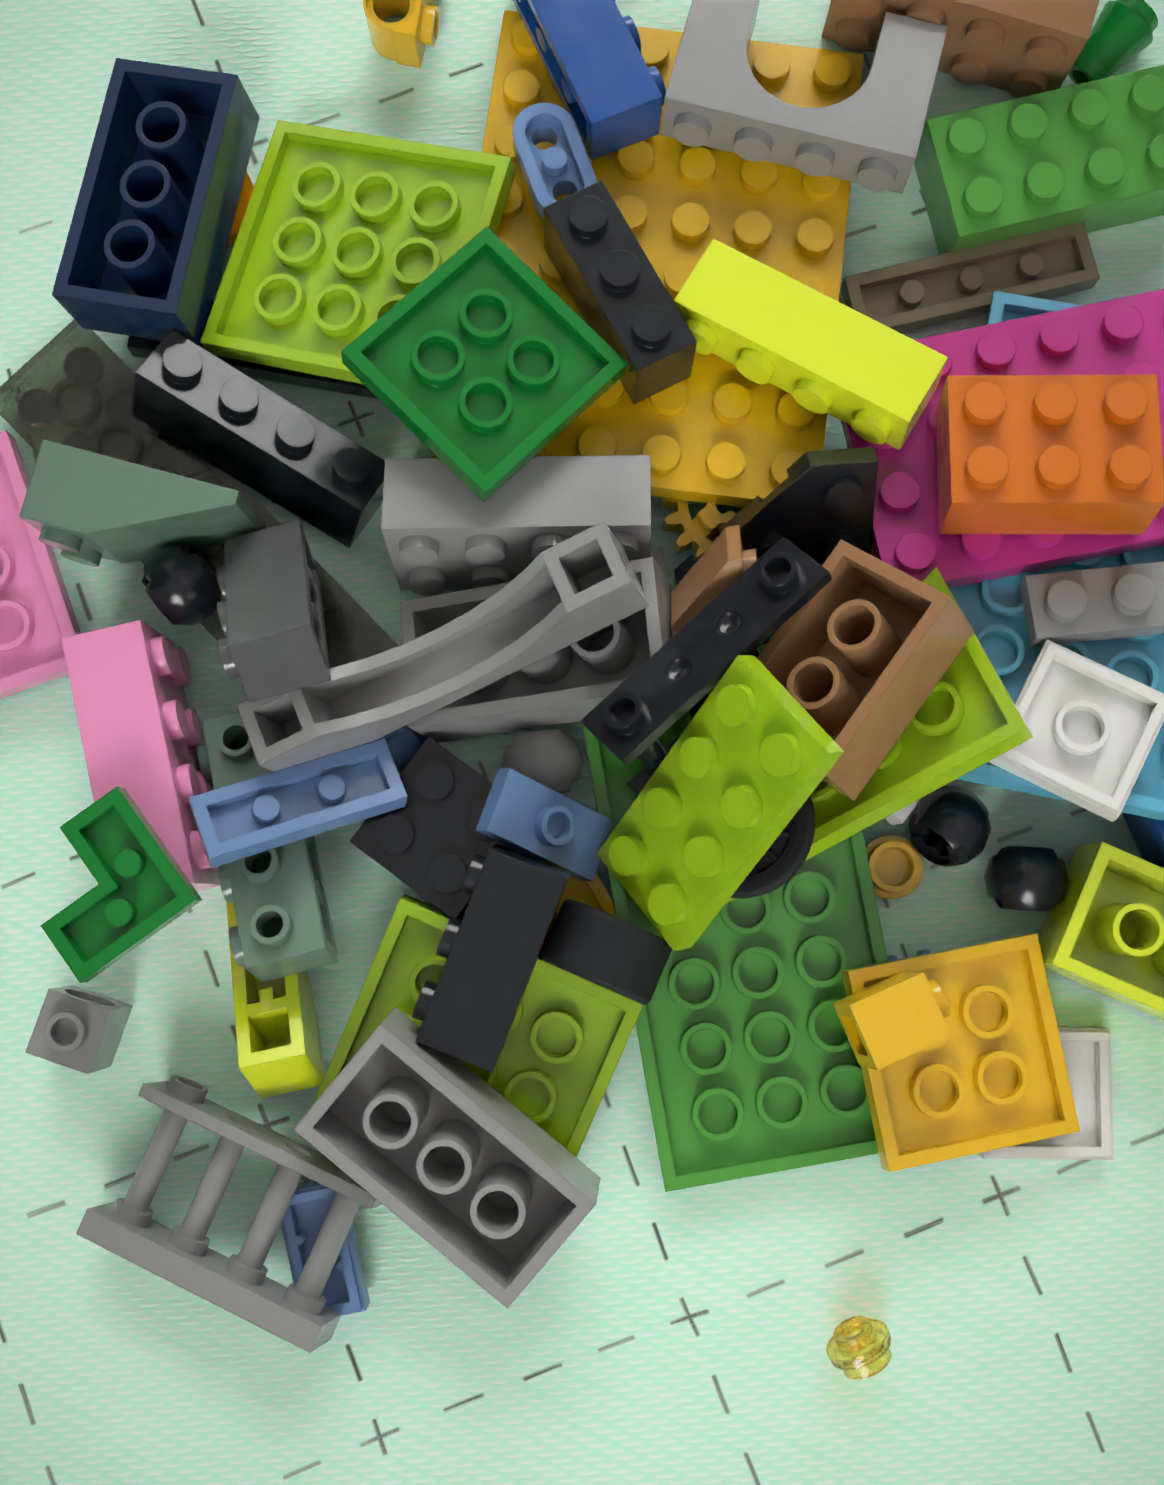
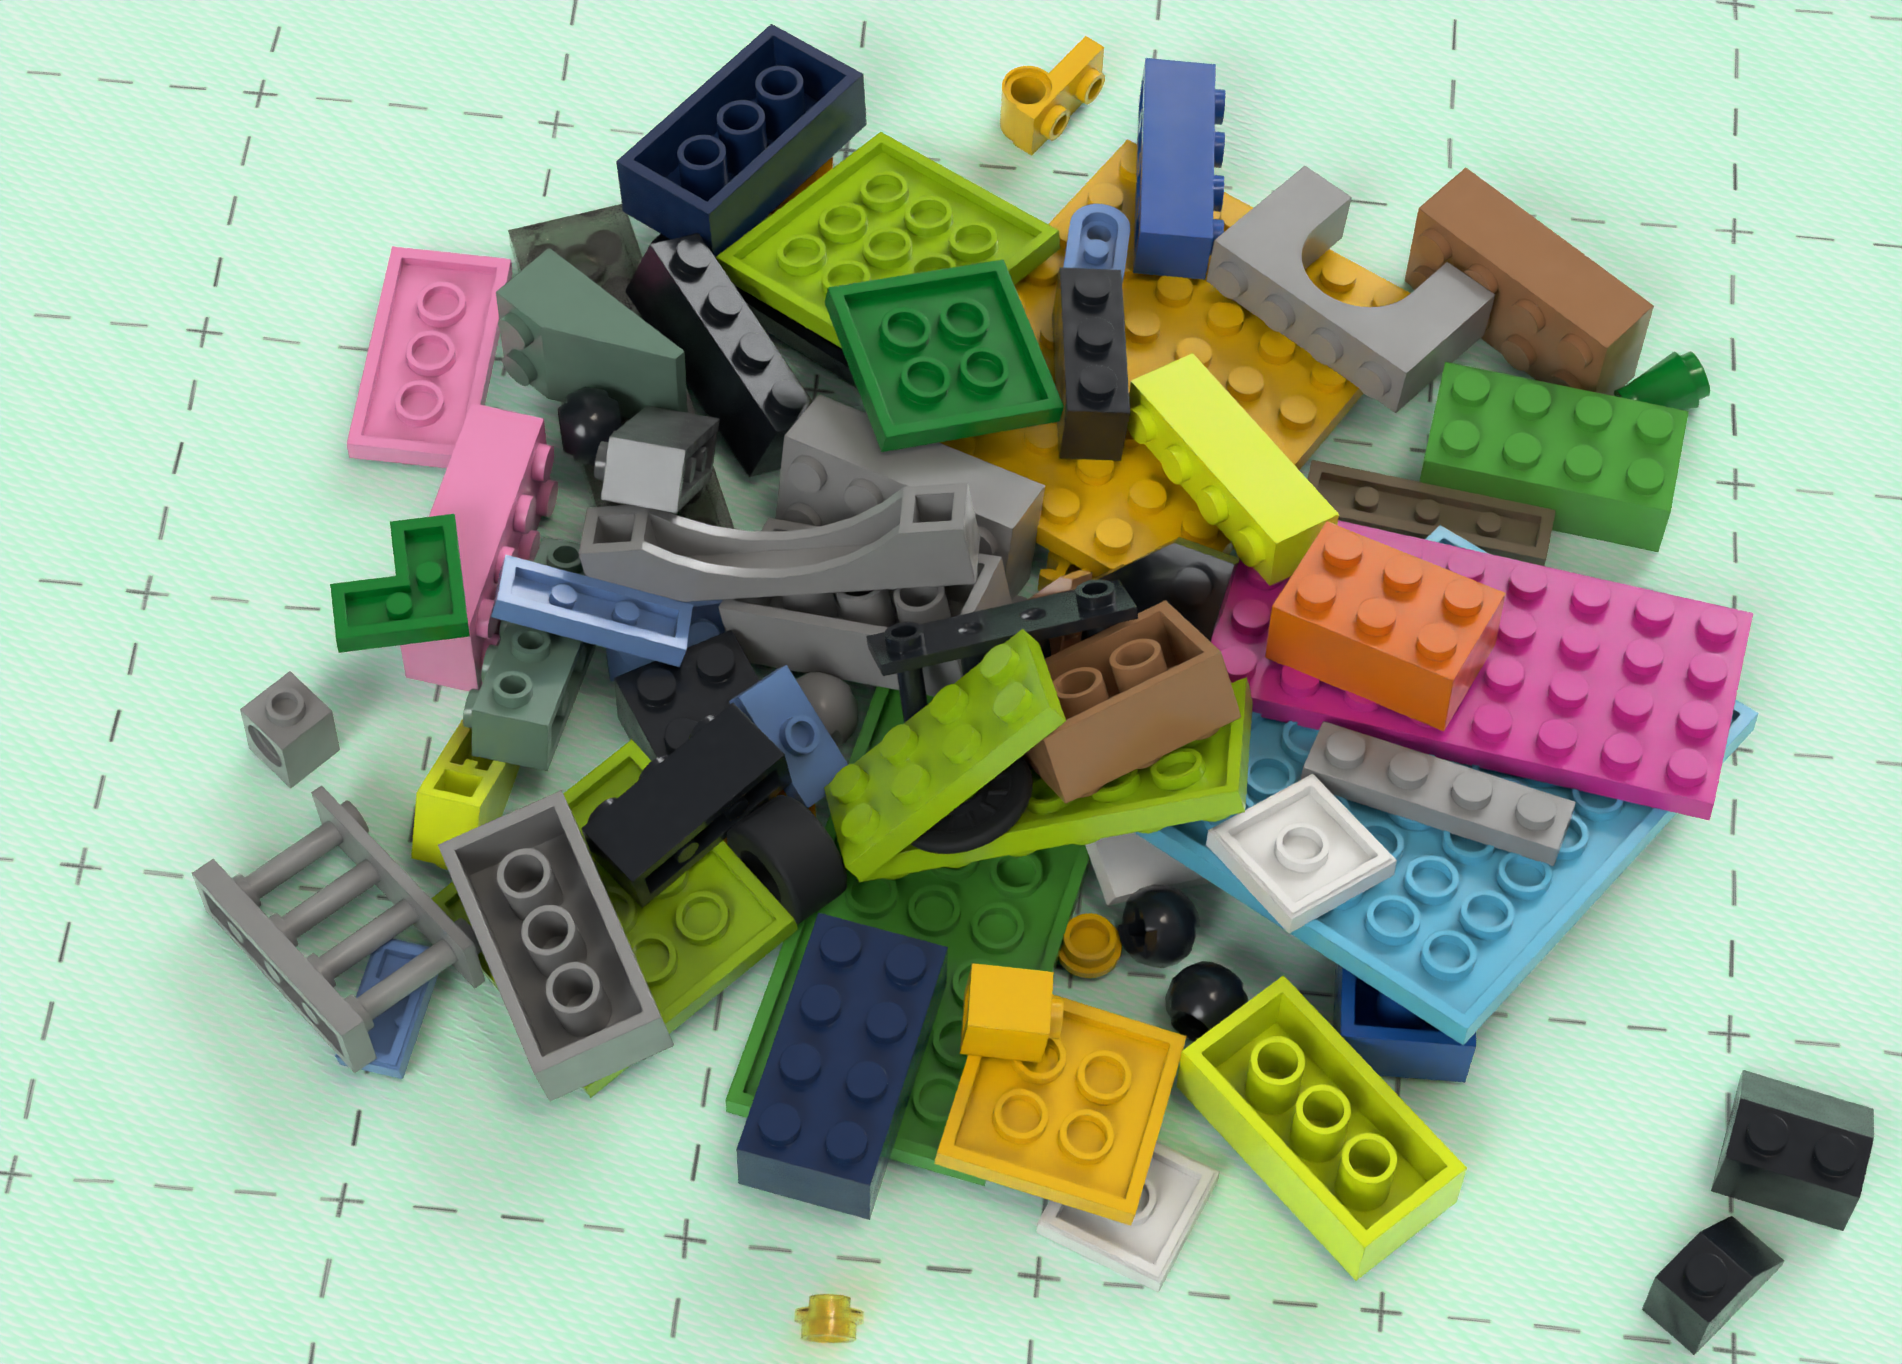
camera: 25 degrees right, 25 degrees down
none -> dark blue brick [736,913,948,1220]

